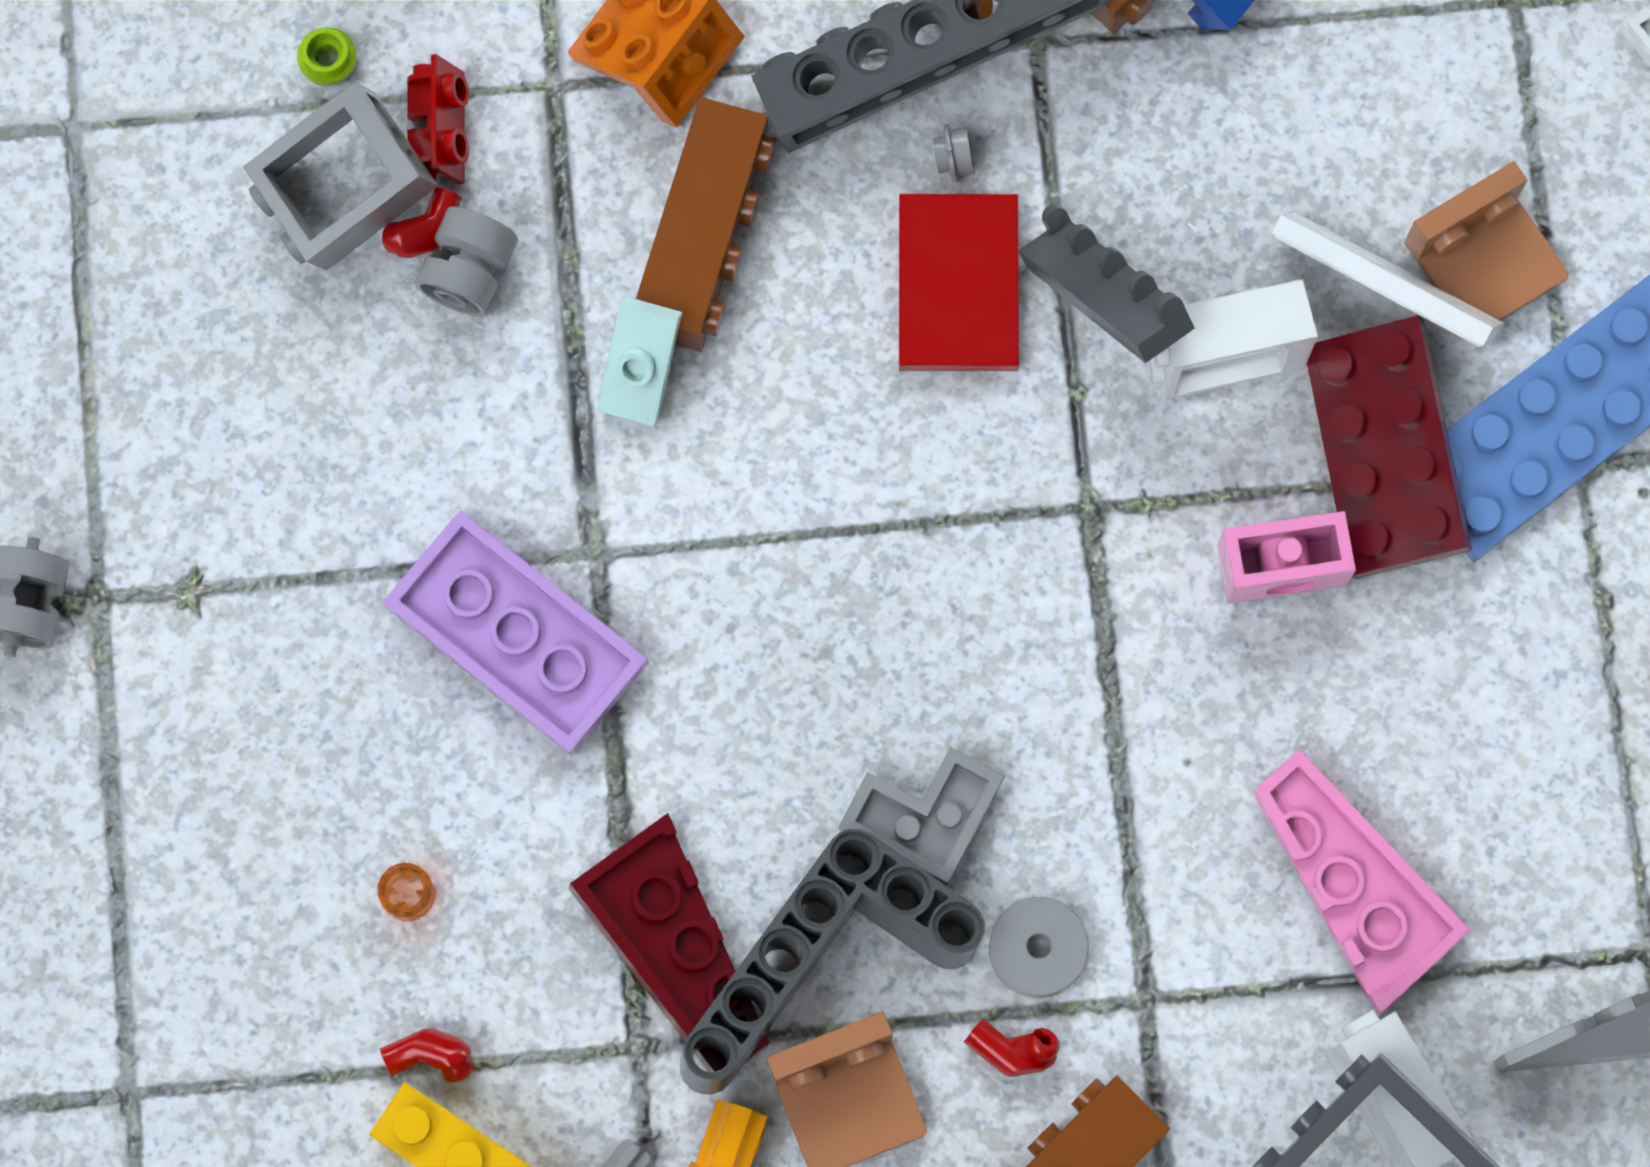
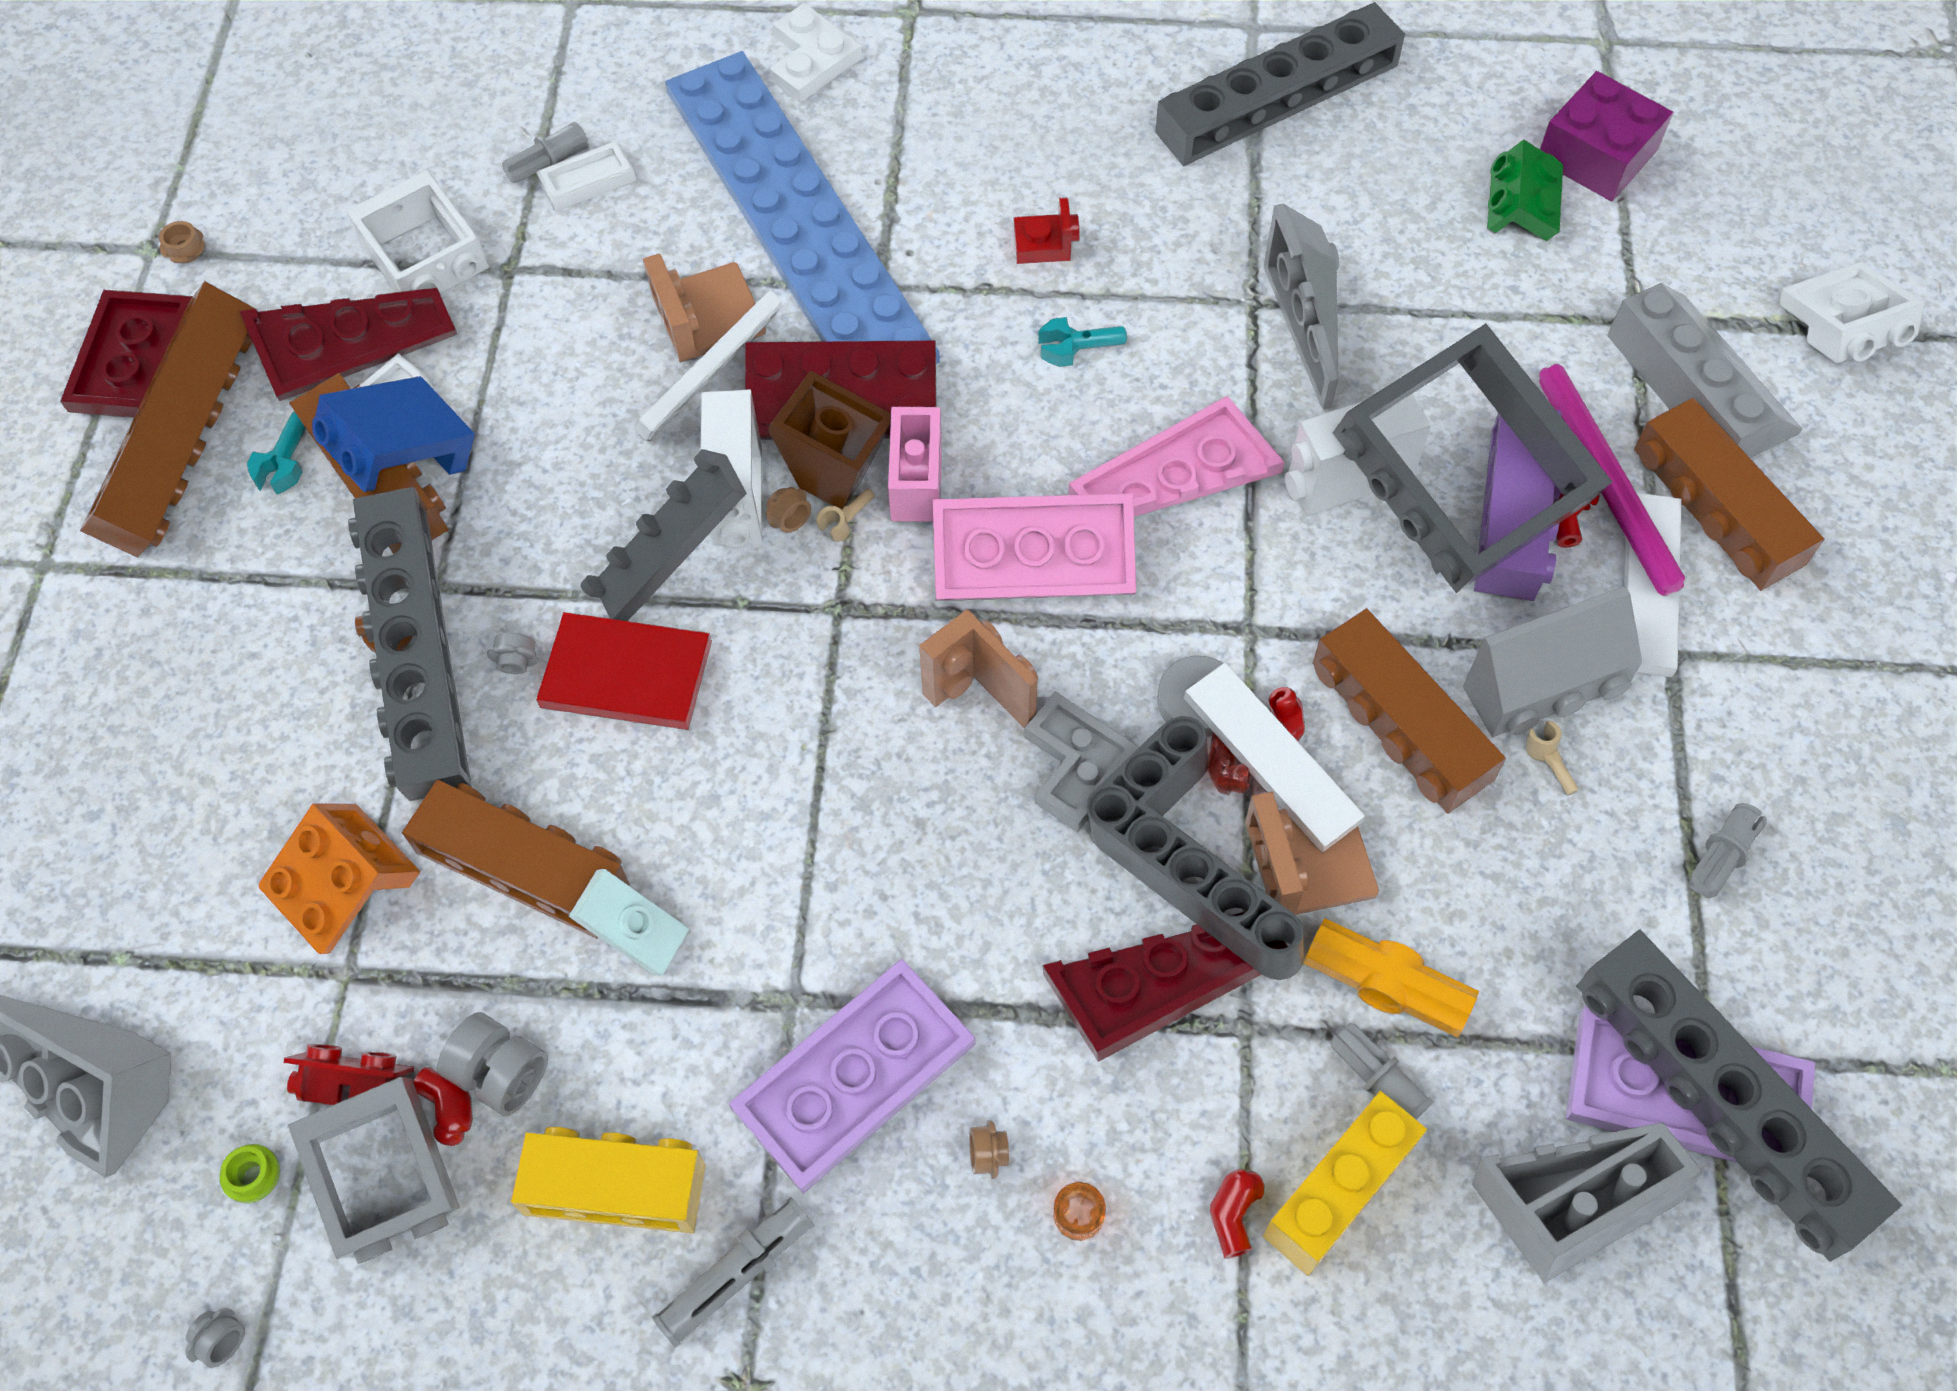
camera: 80 degrees left, 15 degrees down
none -> light grey plate [185,1308,245,1368]
none -> yellow brick [511,1127,706,1234]
none -> light grey pin [652,1197,815,1348]
none -> medium nougat plate [766,487,812,533]
none -> reddish brown slope [768,370,891,510]
none -> tan hand [816,488,875,542]
none -> nougat bracket [919,609,1038,728]
none -> bright pink plate [933,493,1136,601]
none -> medium nougat plate [969,1120,1009,1179]
none -> teal bar [1038,317,1127,367]
none -> white tile [1184,663,1365,853]
none -> clear red arm [1208,732,1250,795]

